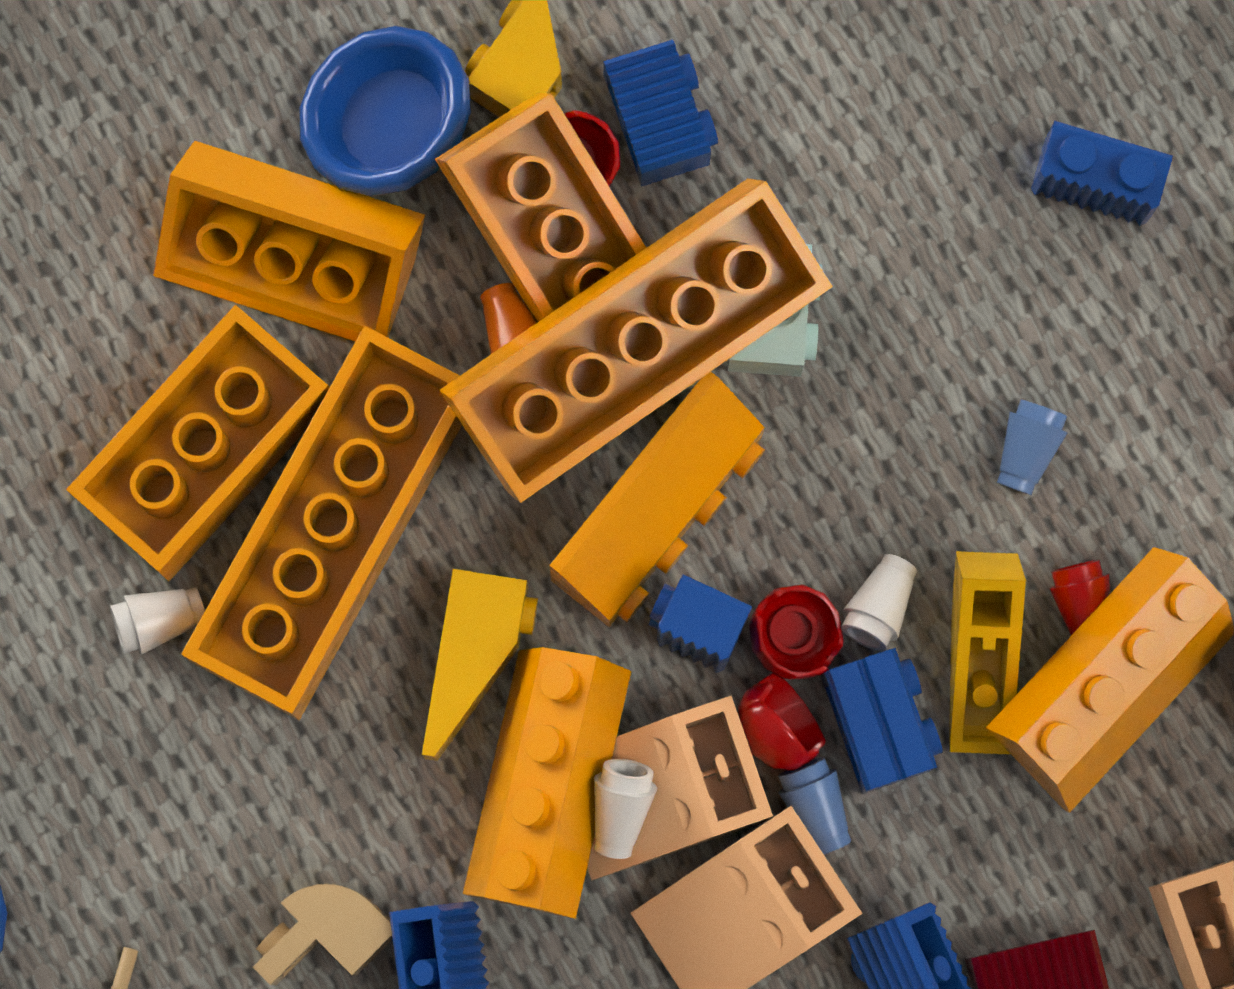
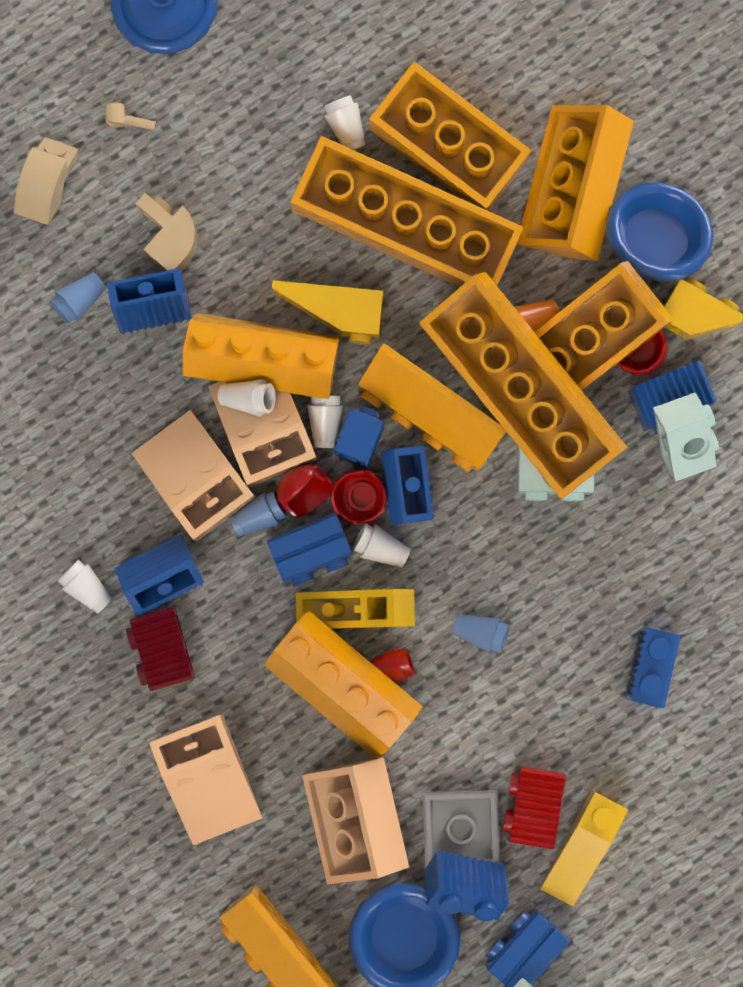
camera: 90 degrees right, 5 degrees up
none -> white cone [307,395,344,448]
none -> blue brick [381,445,435,525]
none -> light aqua brick [653,392,719,482]

